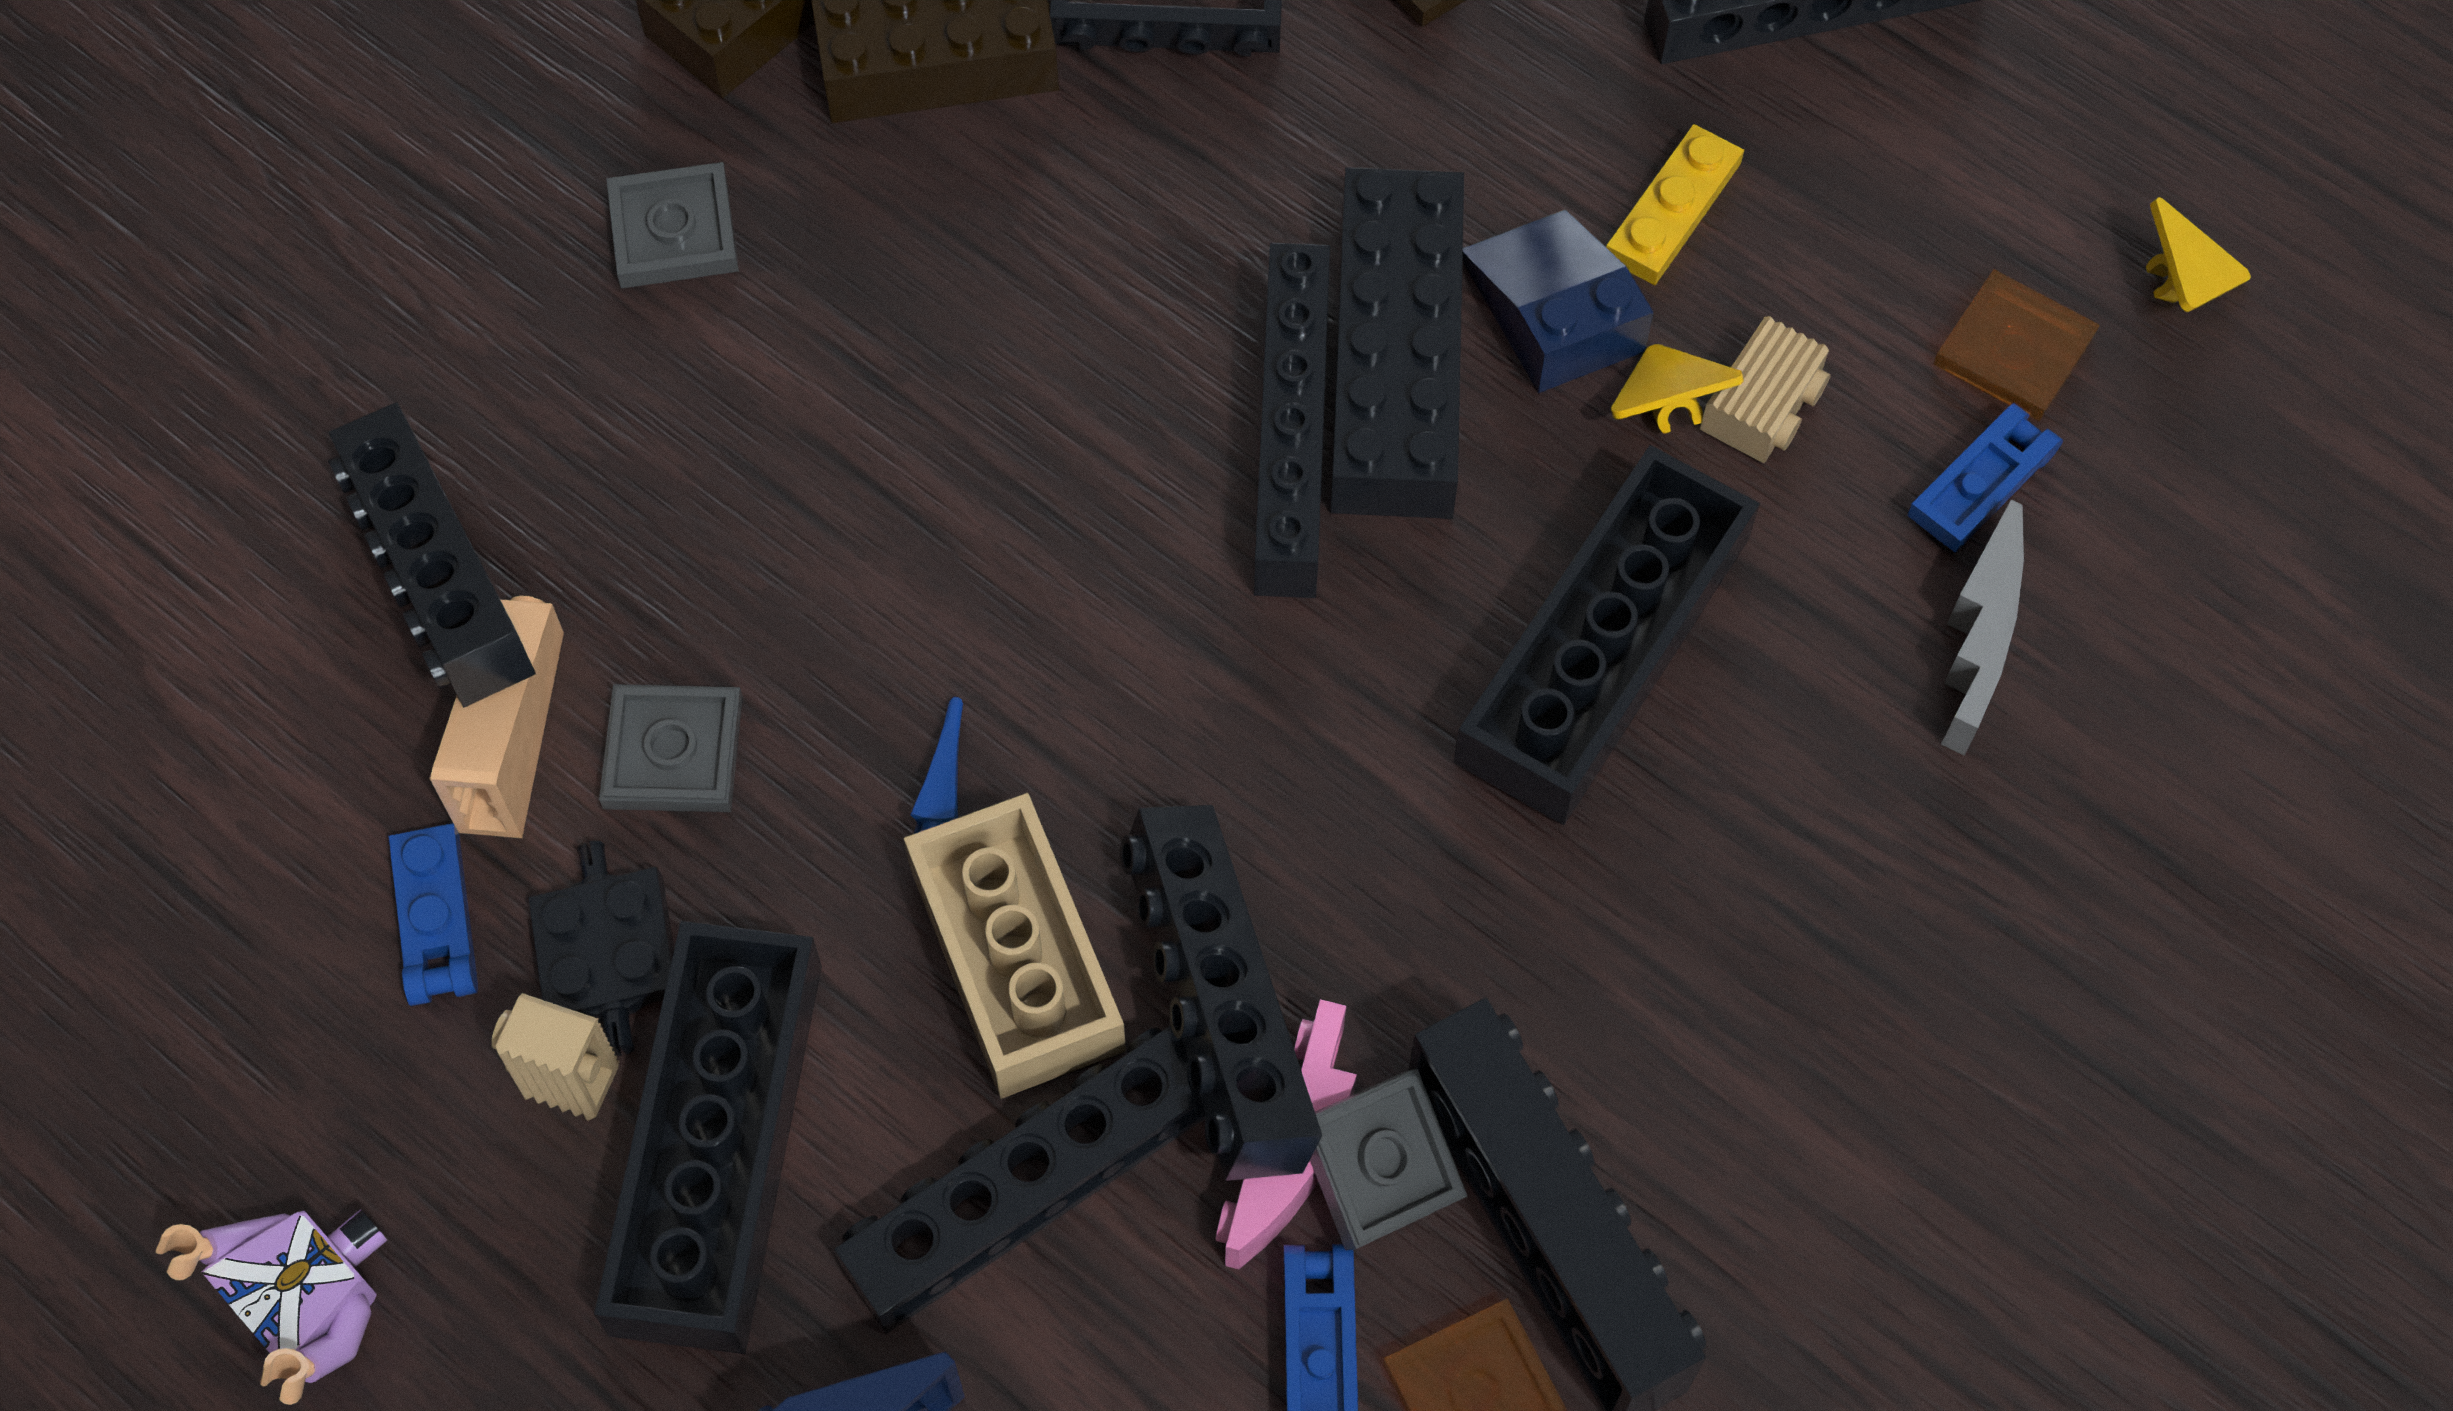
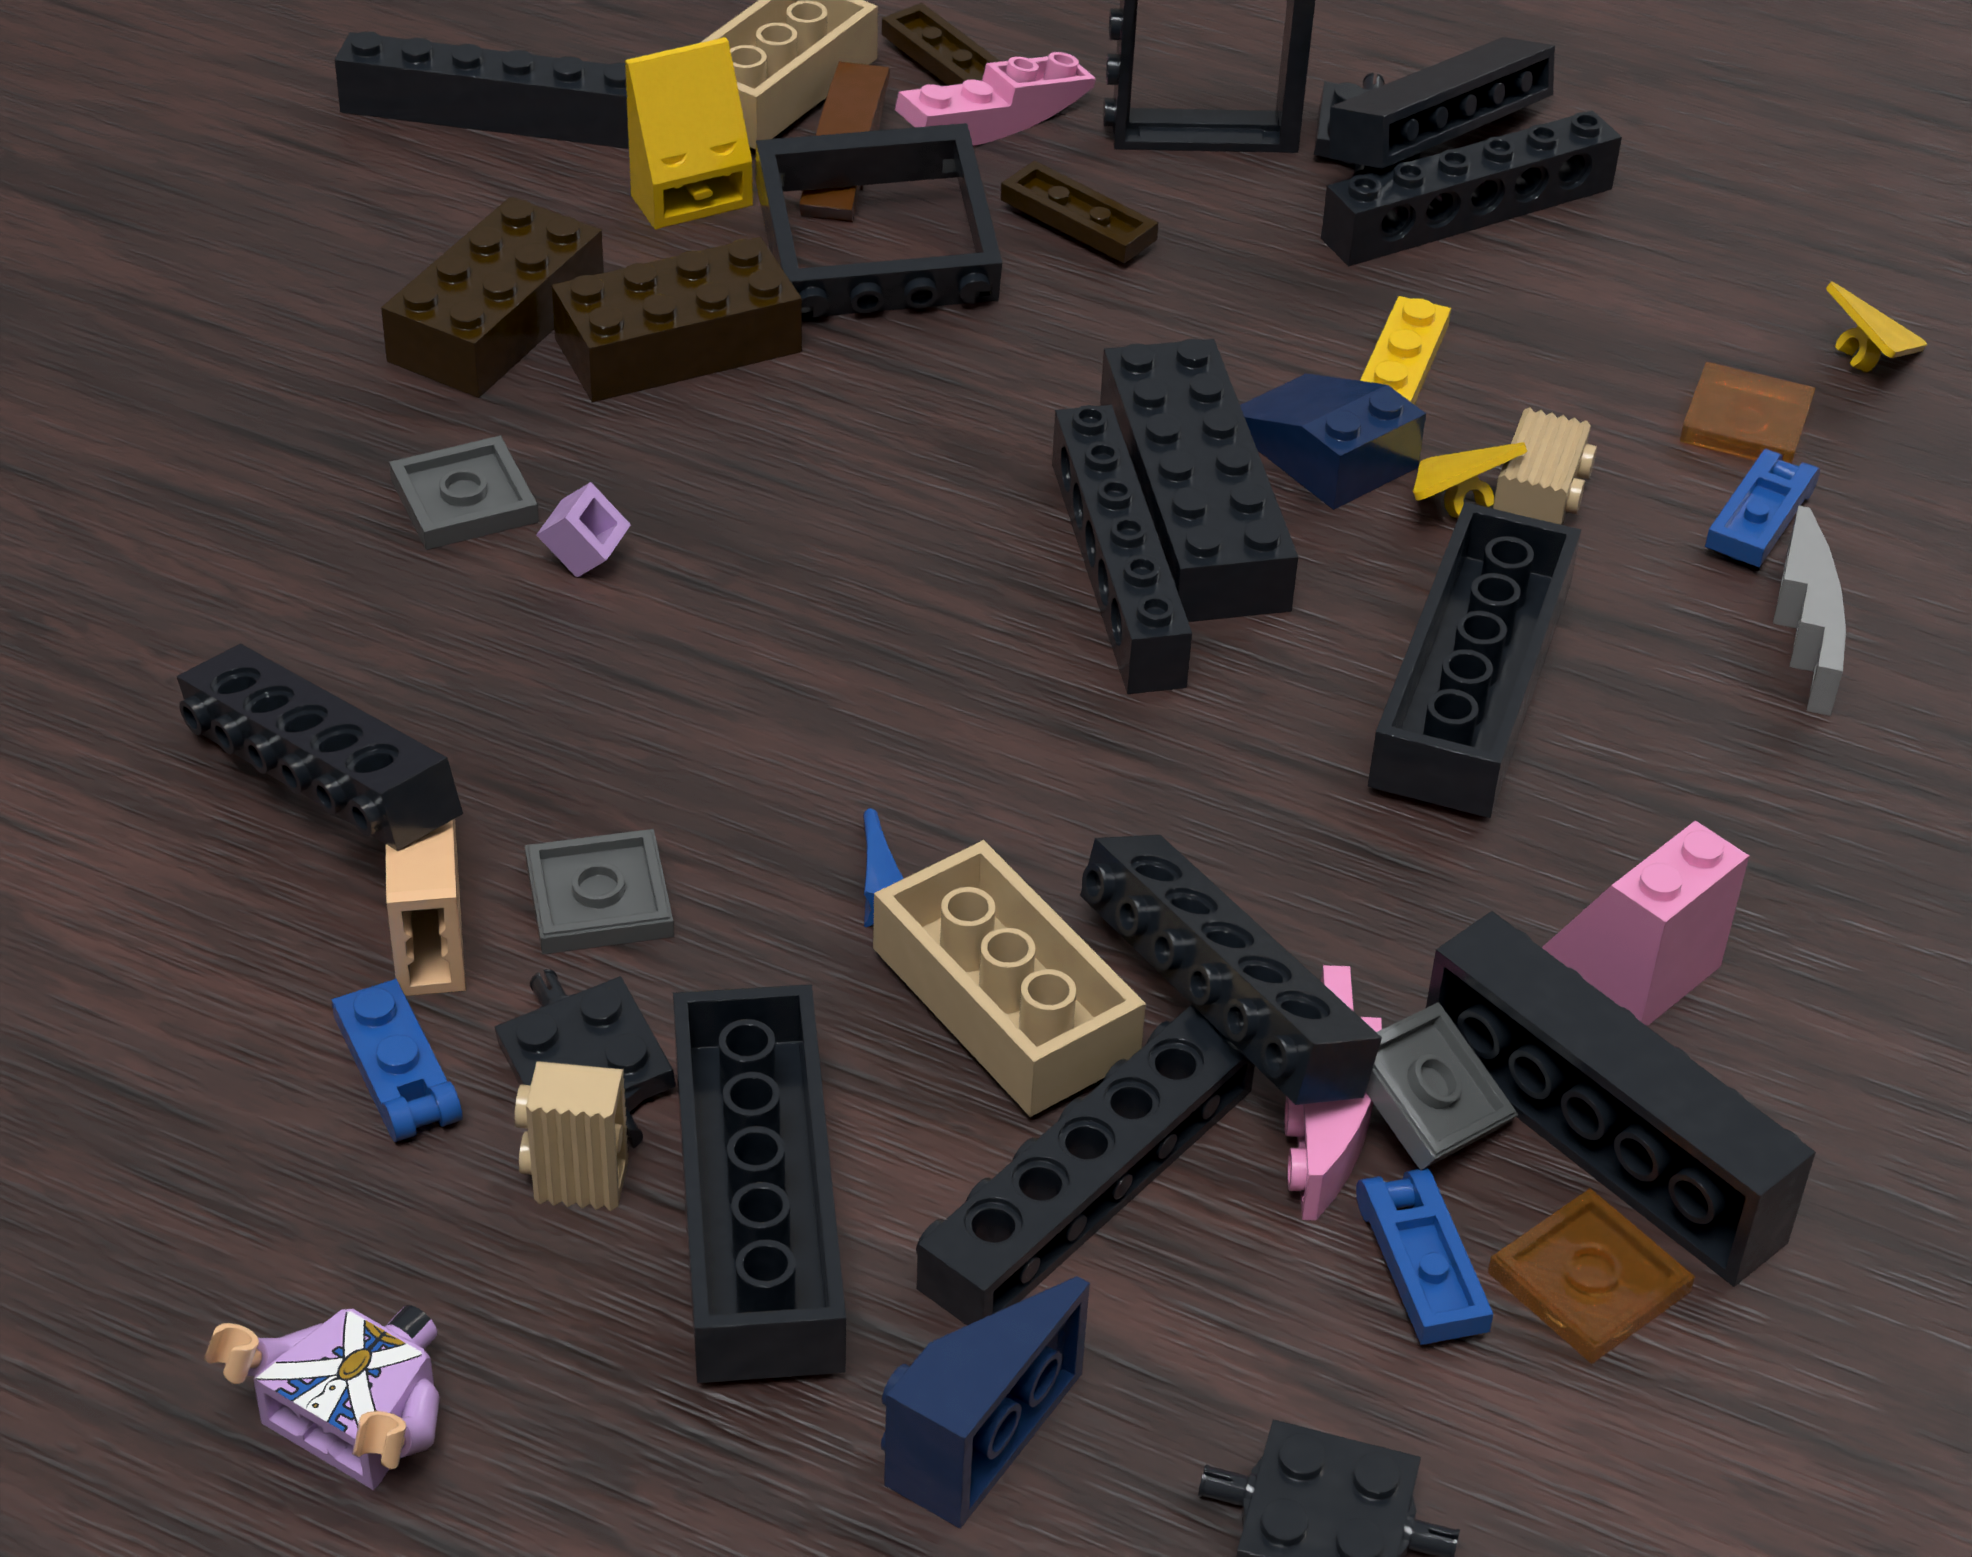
camera: 15 degrees left, 20 degrees down
none -> lavender plate [536,482,631,578]
none -> bright pink slope [1542,820,1749,1026]

